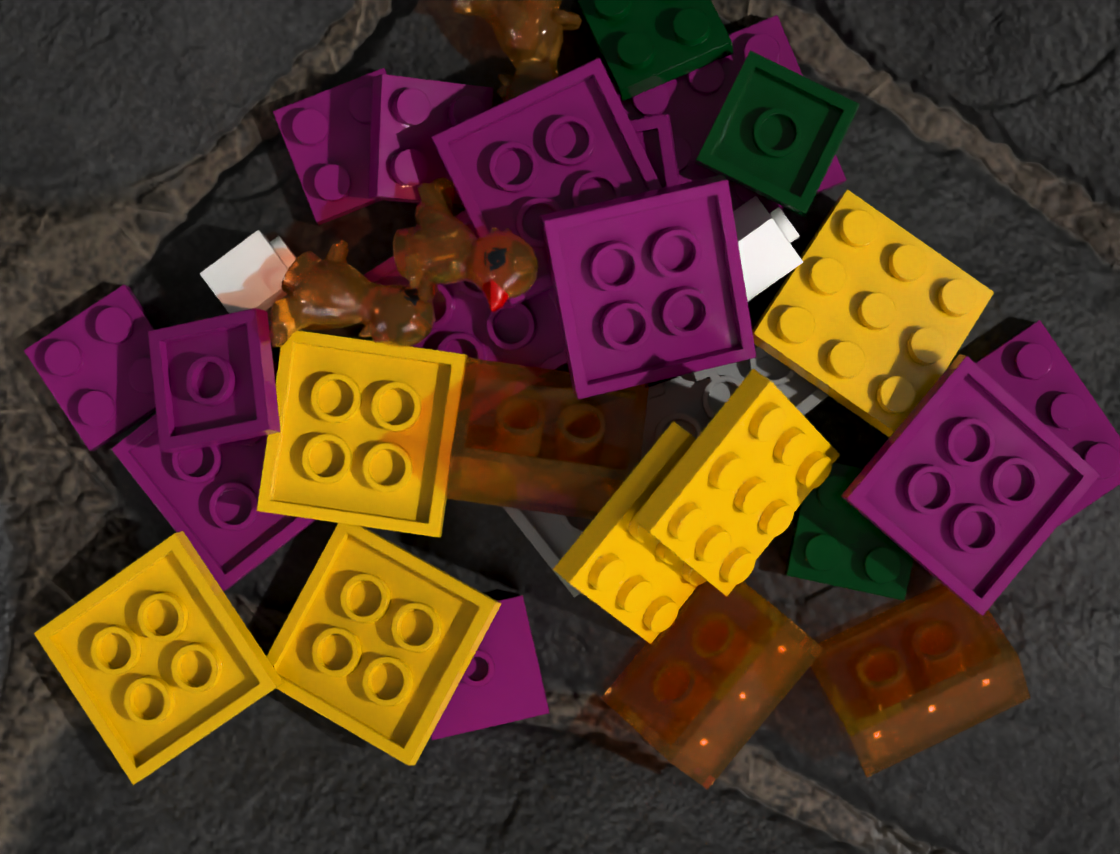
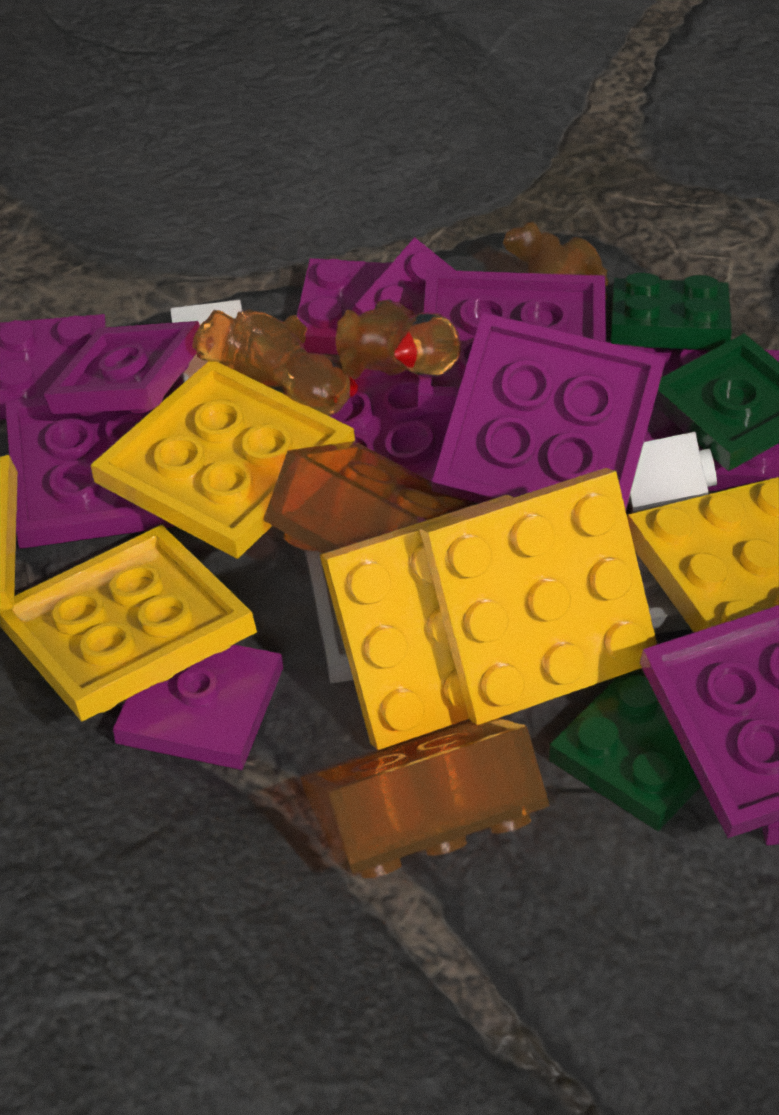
camera: 30 degrees right, 40 degrees down
clear orange slope [802,584,1030,778] -> none

